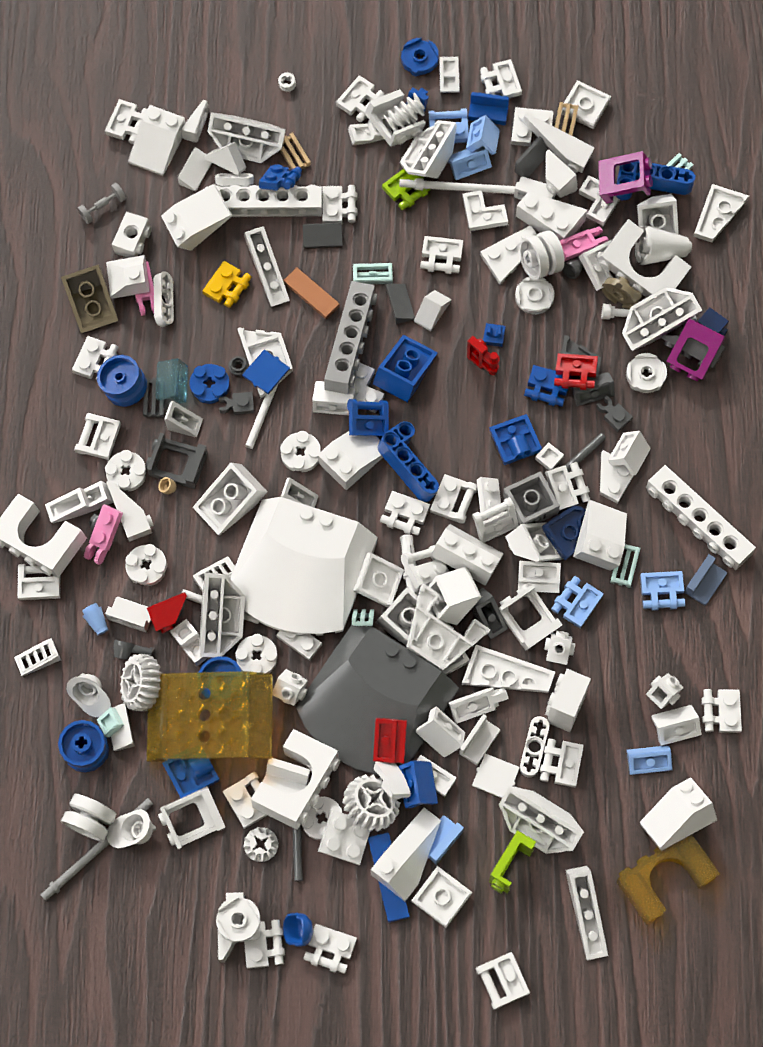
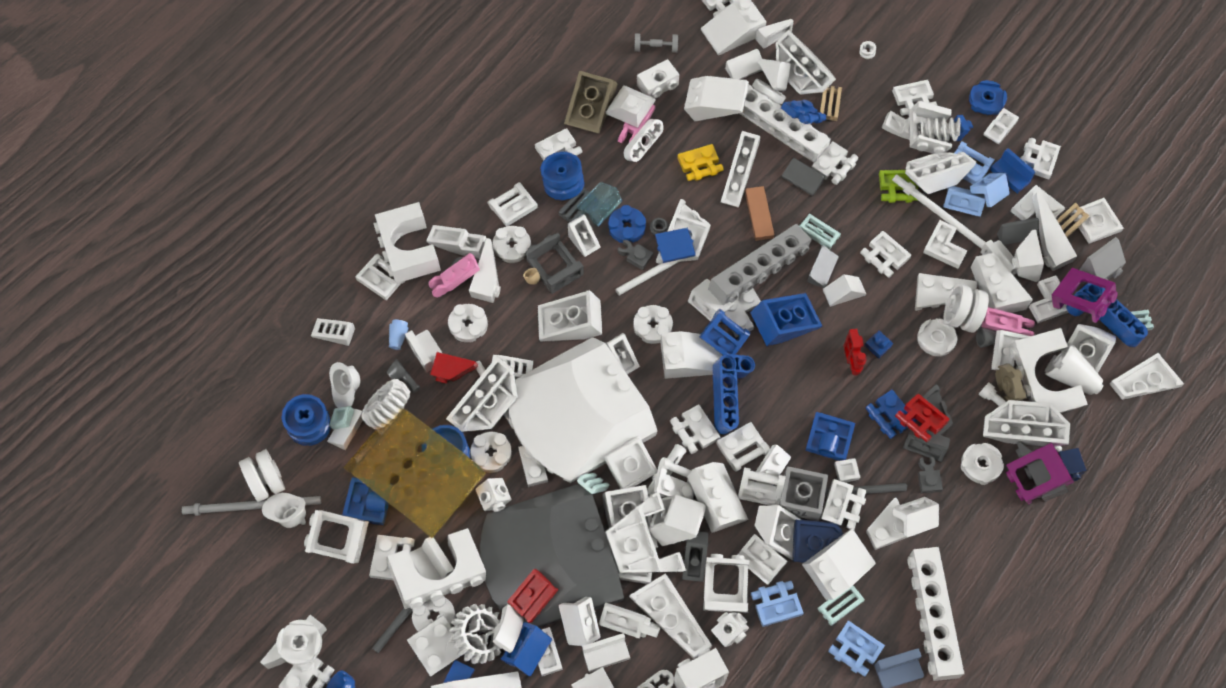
camera: 35 degrees right, 5 degrees down
white slope [170,619,209,666] -> none
white gear [244,827,278,862] -> none
none -> light grey slope [1080,237,1126,285]

